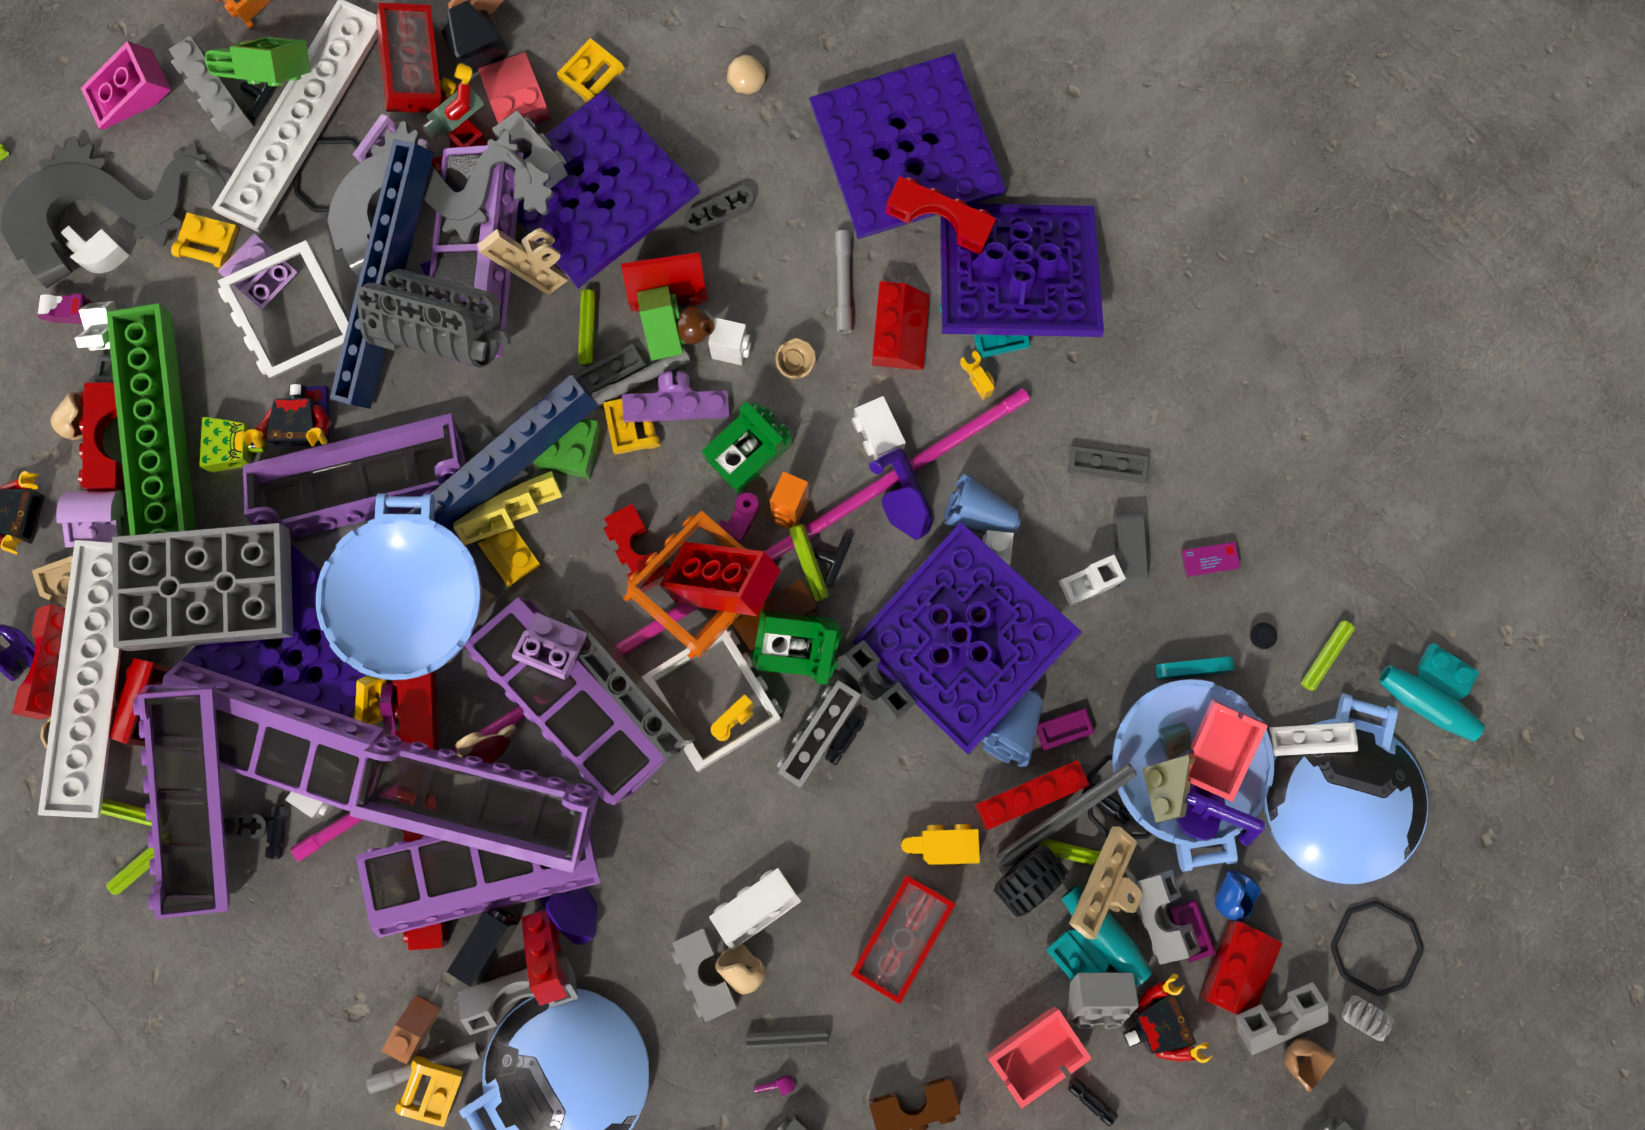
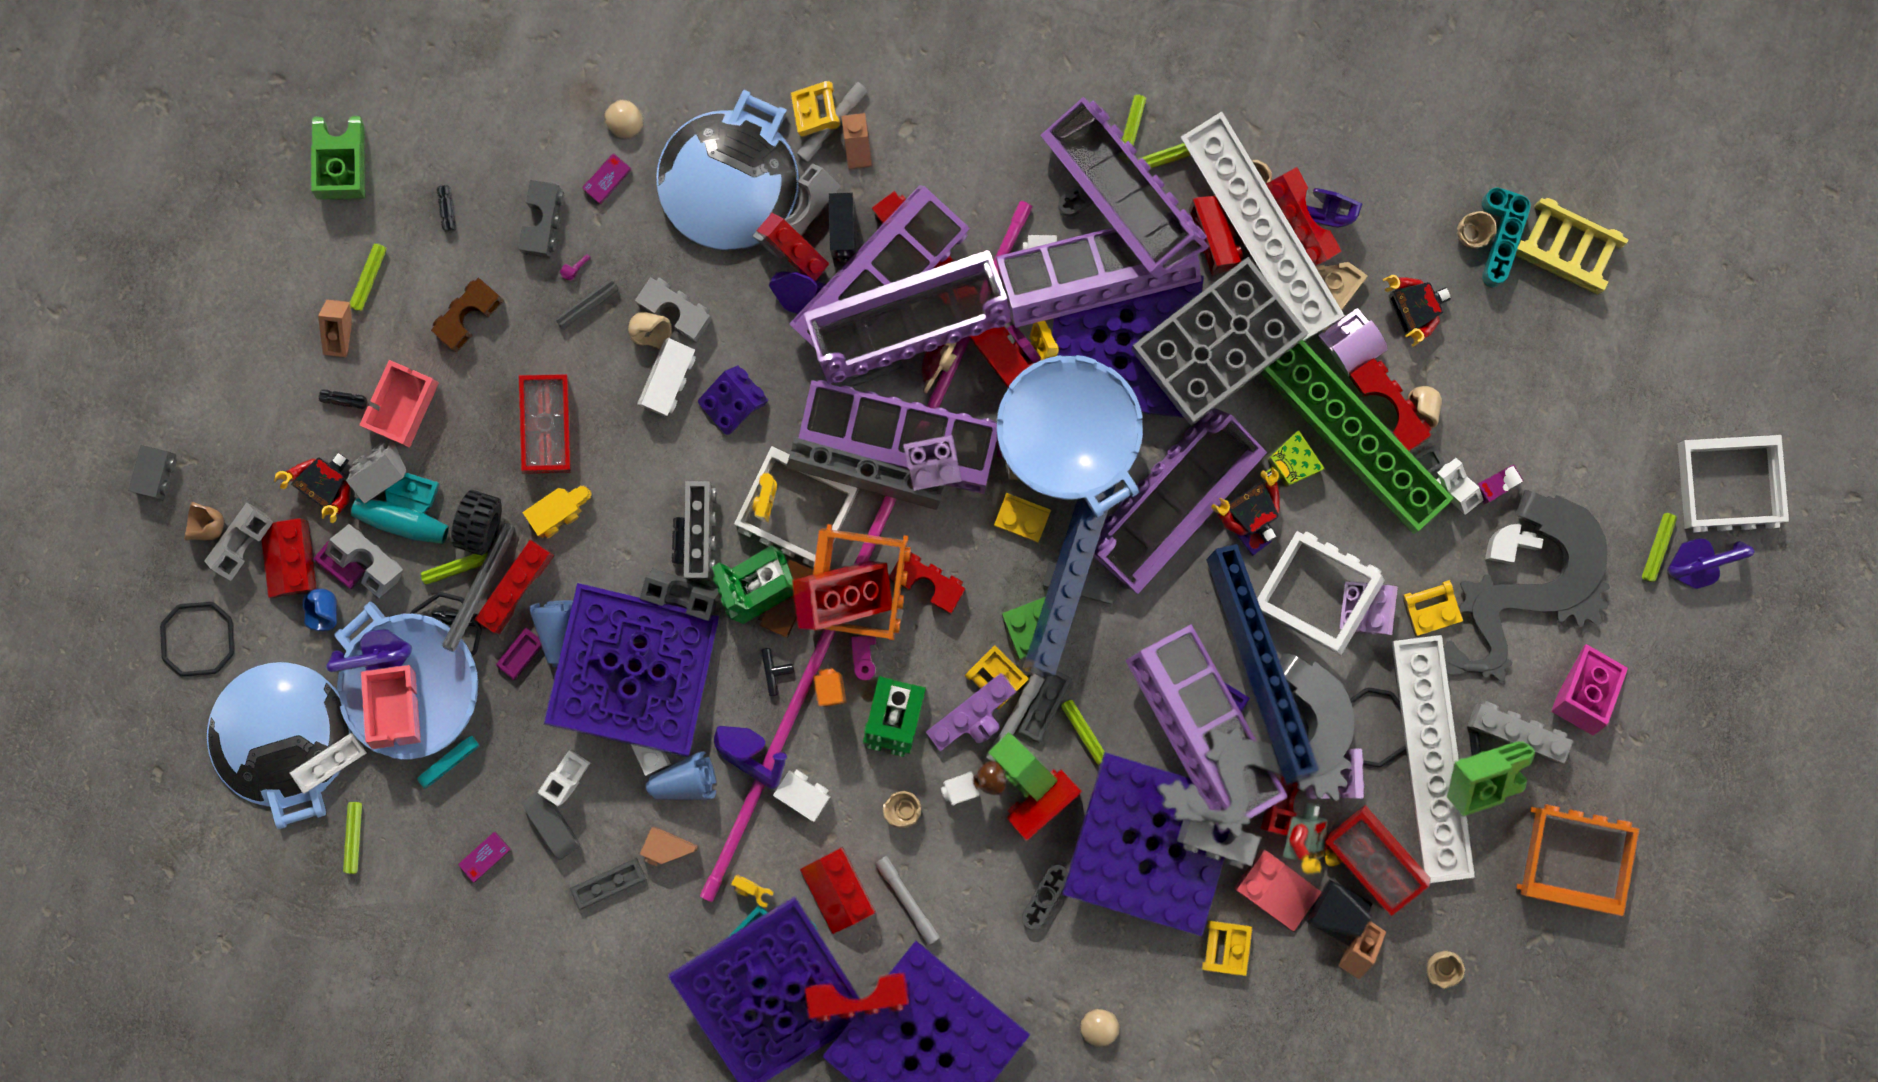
camera: 155 degrees right, 5 degrees up
black axle [265,804,287,859] -> none
dark grey piece [356,269,511,368] -> none
light yellow slope [453,471,562,545] -> none
tan plate [477,228,568,295] -> none
lime axle [789,524,829,601] -> none
tan plate [1069,827,1142,939] -> none
wing [1142,755,1195,823] -> none
clear green slope [1158,722,1191,760] -> none
black plate [1250,622,1278,650] -> none
light grey gear [1341,996,1394,1041] -> none
teal plate [1378,643,1485,742] -> none
none -> nougat slope [640,827,699,866]
none -> dark purple bracket [698,365,769,435]

